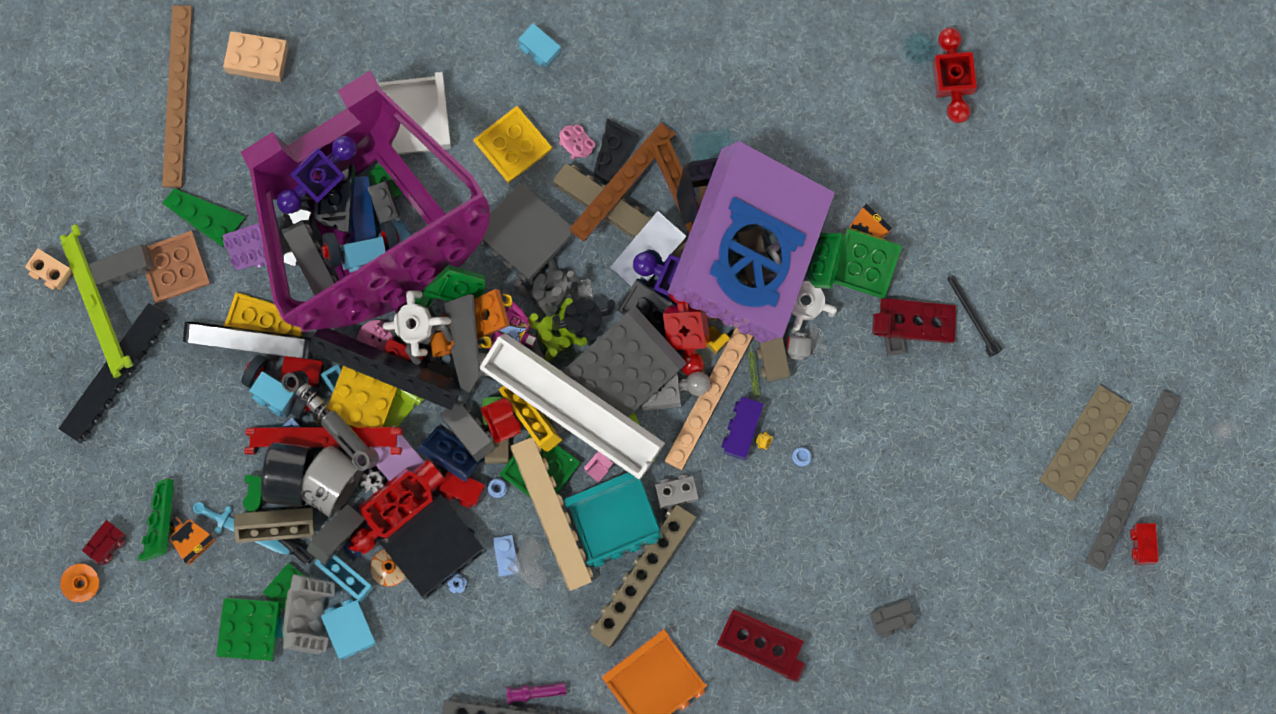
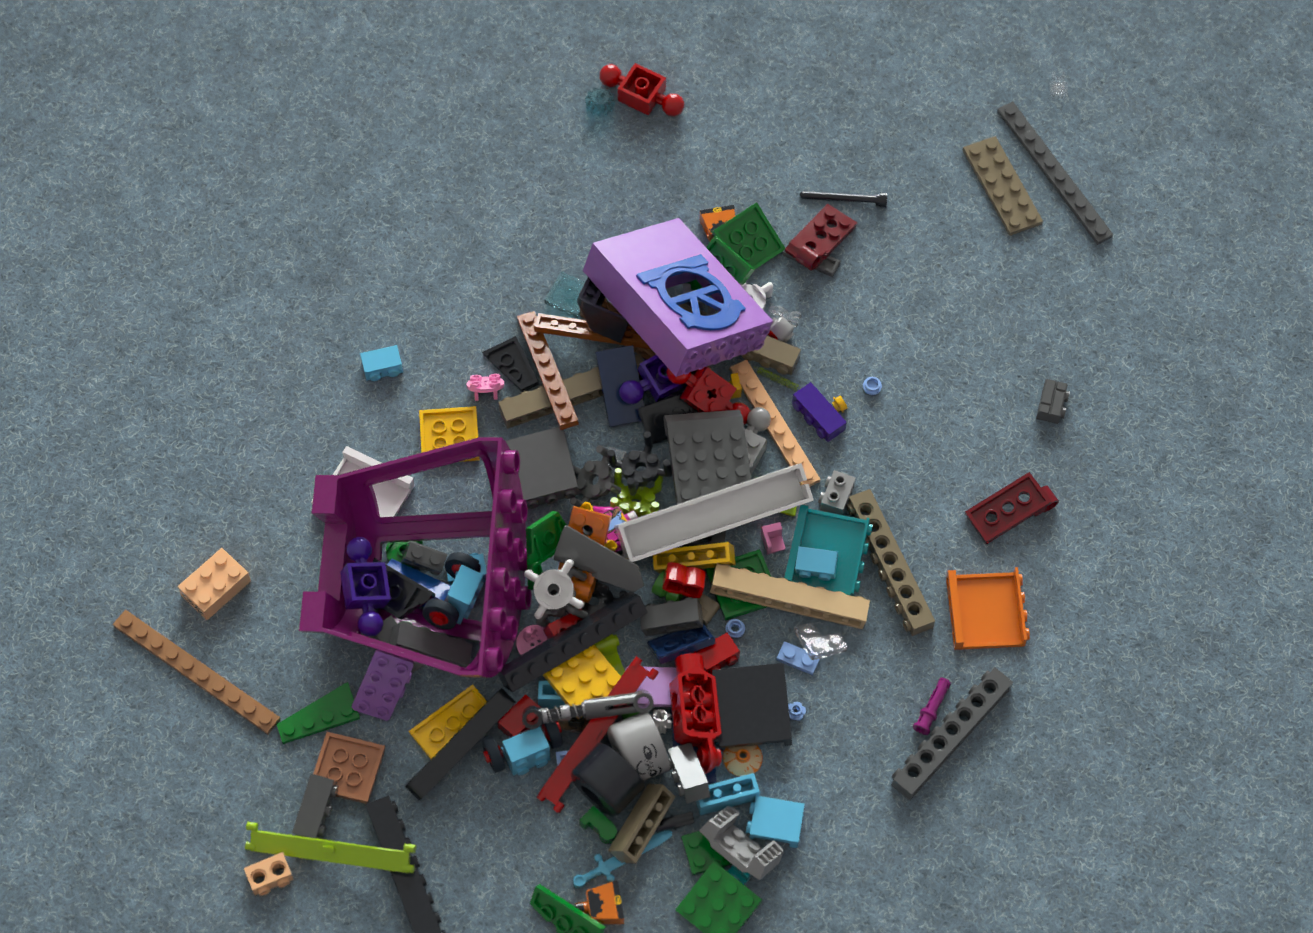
camera: 55 degrees left, 15 degrees down
red brick [1130,523,1158,565] -> none
none -> medium azure brick [795,546,838,581]

